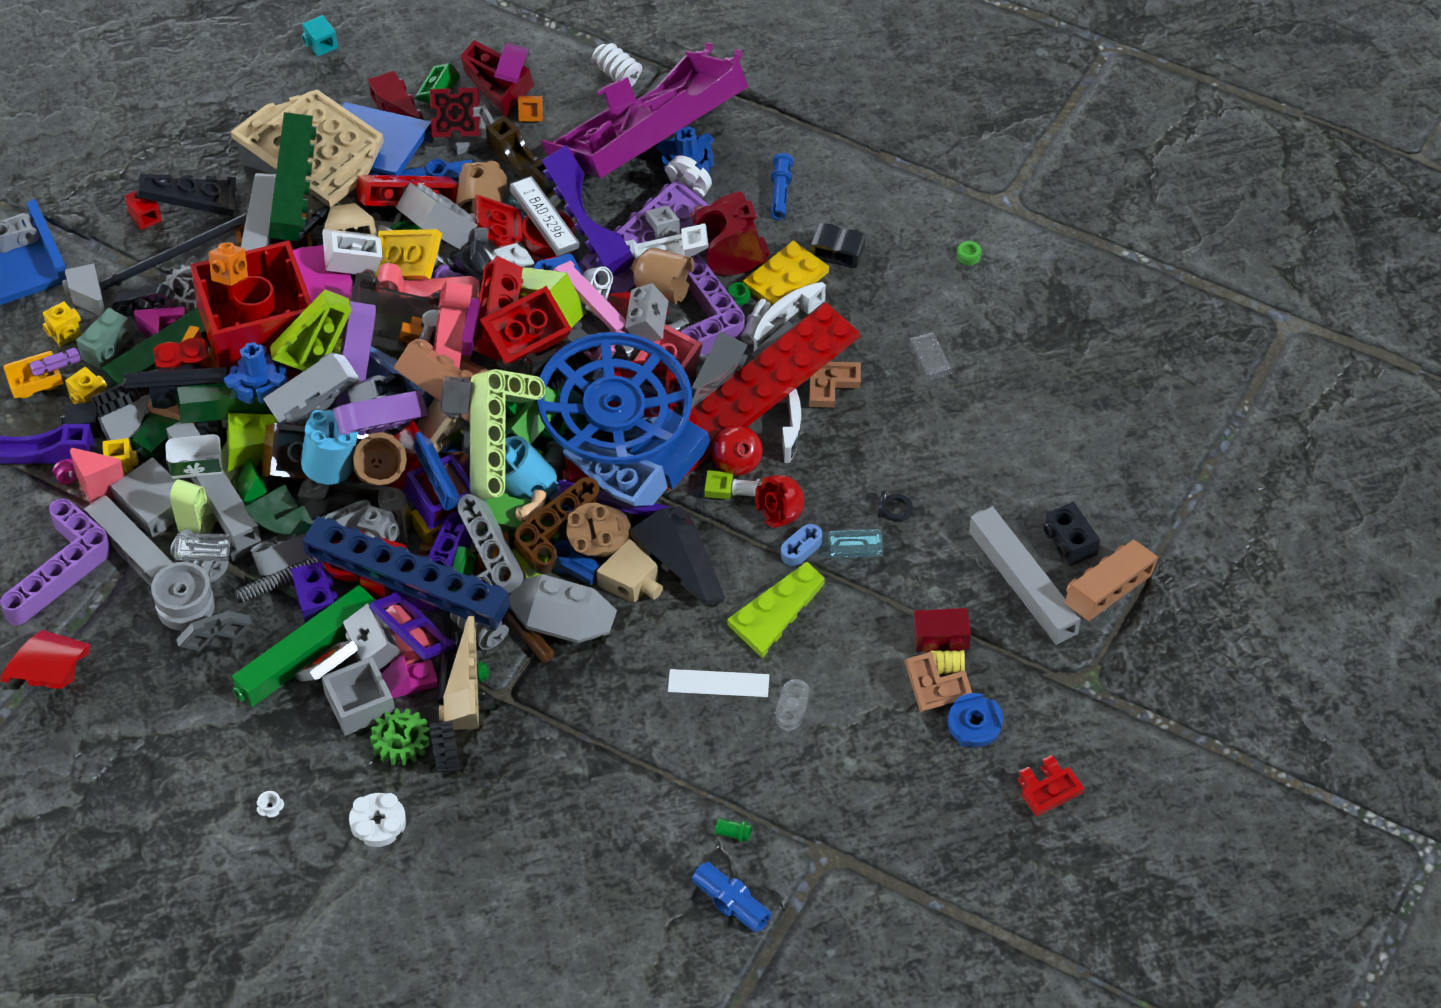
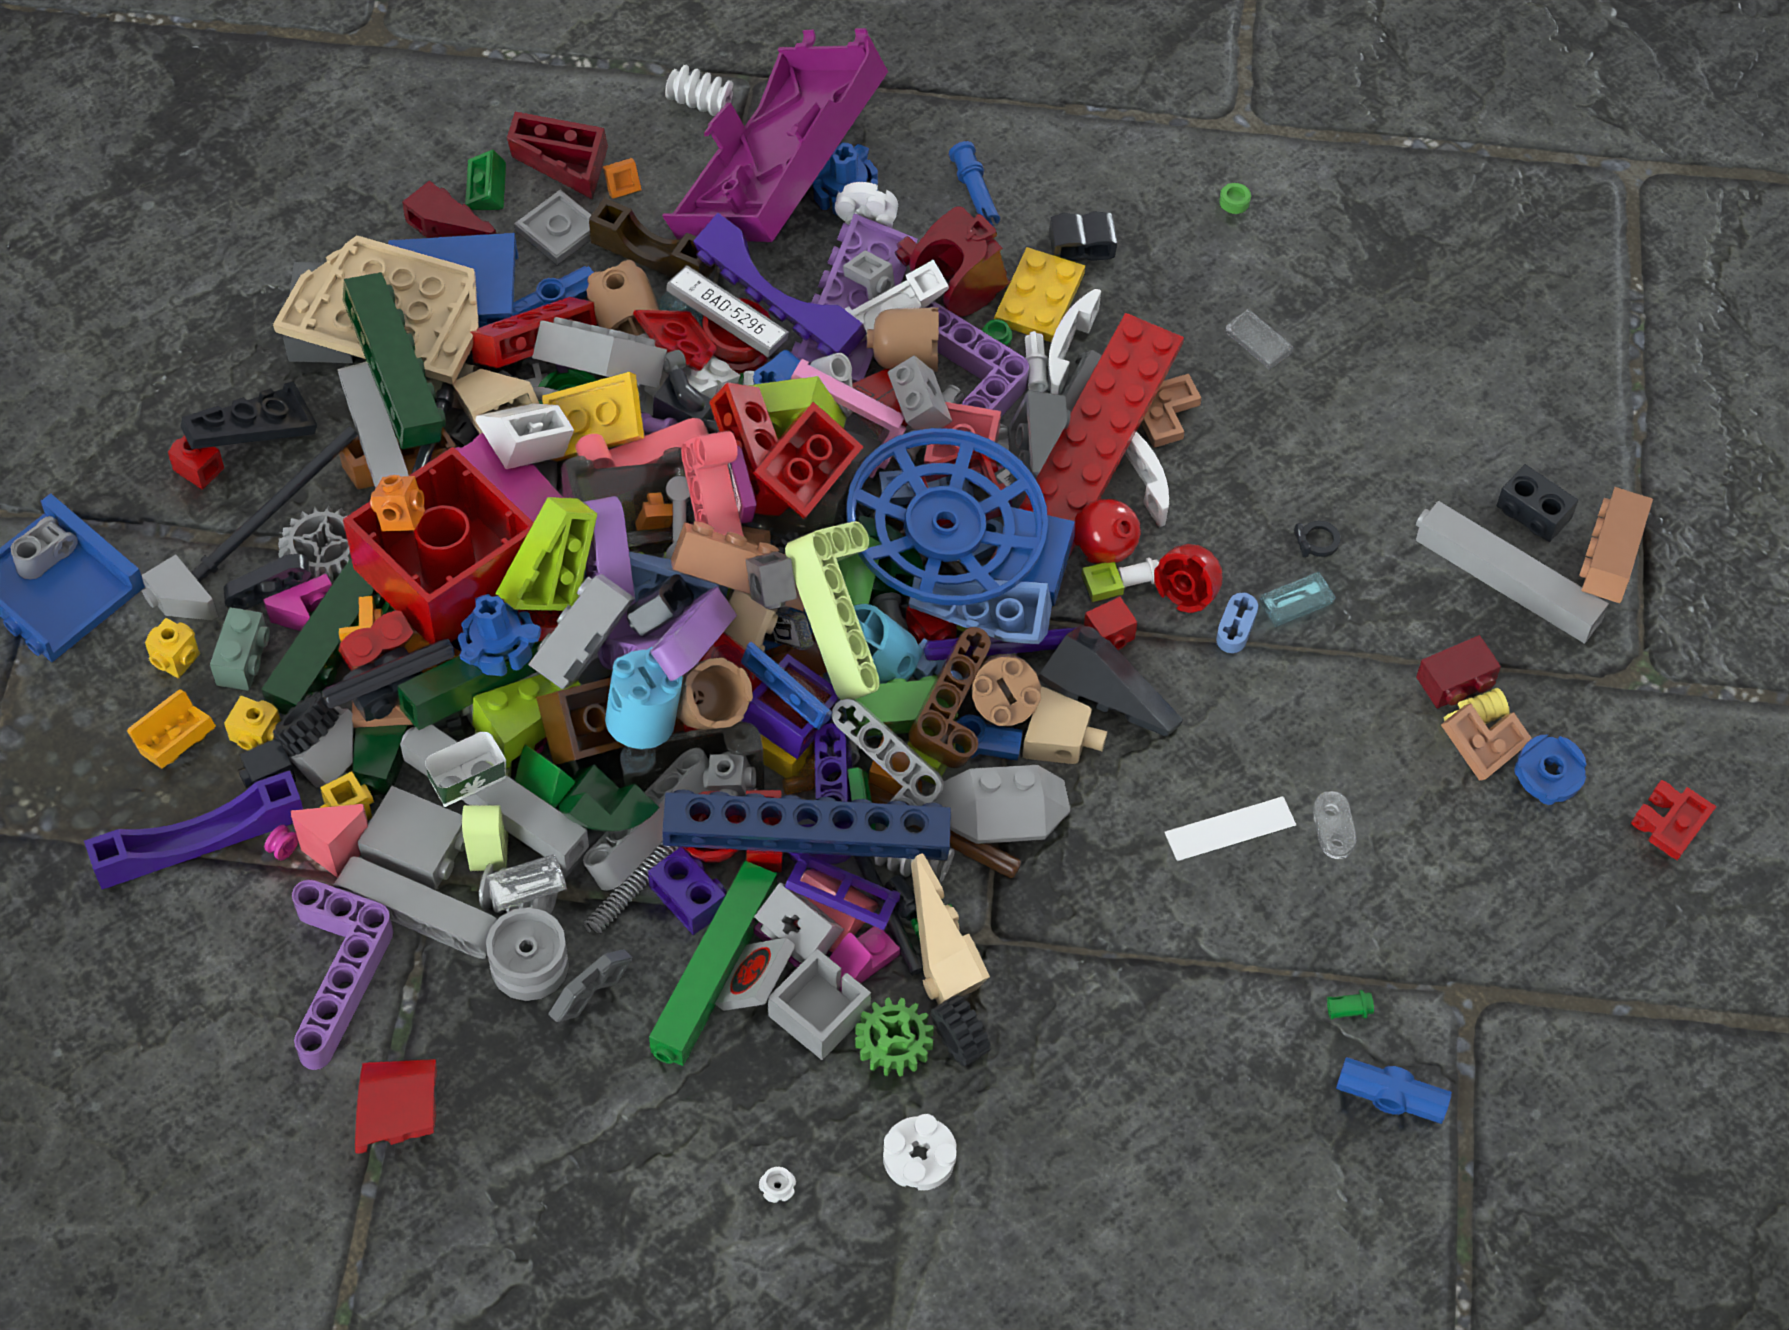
camera: 25 degrees left, 5 degrees up
medium lavender axle [30,348,80,376] -> none
teal brick [302,15,338,57] -> none
dark red brick [430,87,481,137] -> none
magenta slope [494,42,530,83] -> none
light nougat arm [515,490,546,521] -> none
lime wing [727,562,825,659] -> none
none -> red brick [1084,597,1137,651]

